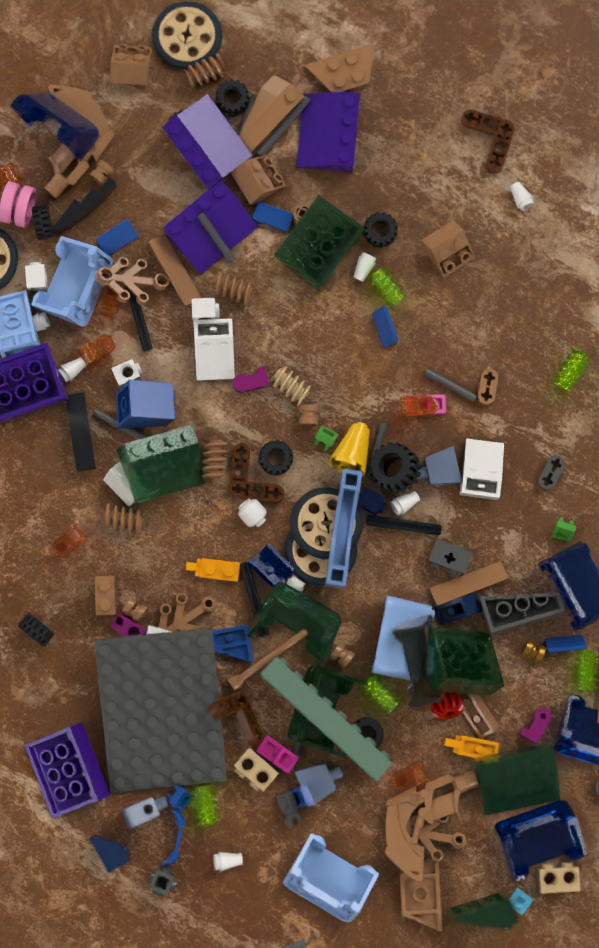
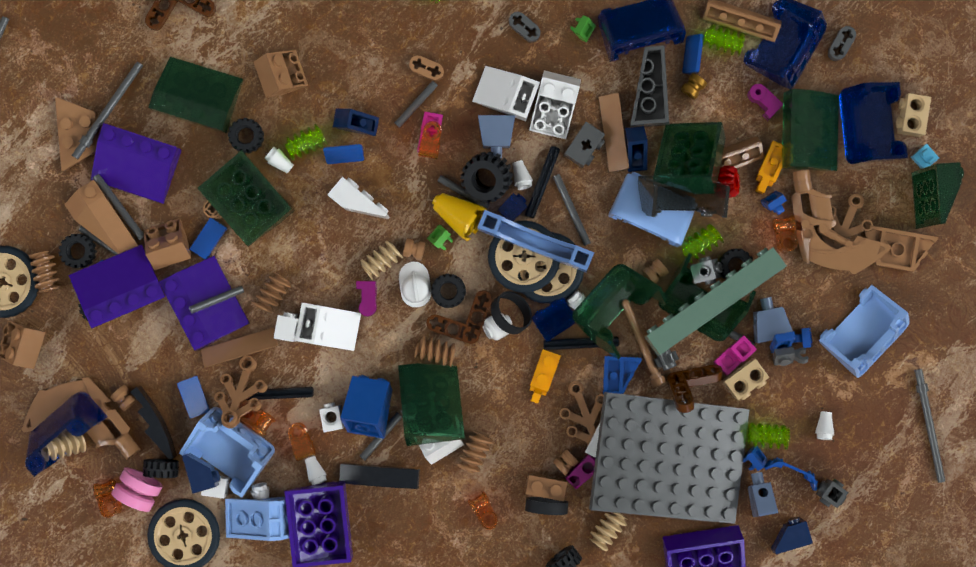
camera: 75 degrees left, 5 degrees up
none -> tan piece [40,429,86,462]
none -> dark grey bar [71,62,143,160]
none -> clear green slope [148,57,243,133]
none -> dark blue slope [182,453,220,494]
none -> white slope [327,177,390,219]
none -> dark blue slope [333,108,379,136]
none -> white piece [399,262,431,307]
none -> black tyre [491,291,532,334]
none -> black tyre [525,497,568,515]
none -> white slope [529,70,581,140]
none -> dark grey bar [553,174,591,246]
none -> tan piece [589,512,628,551]
none -> dark grey gear [654,349,679,371]
none -> dark grey brick [690,256,723,285]
none -> blue tile [760,191,787,215]
none -> blue tile [793,327,813,348]

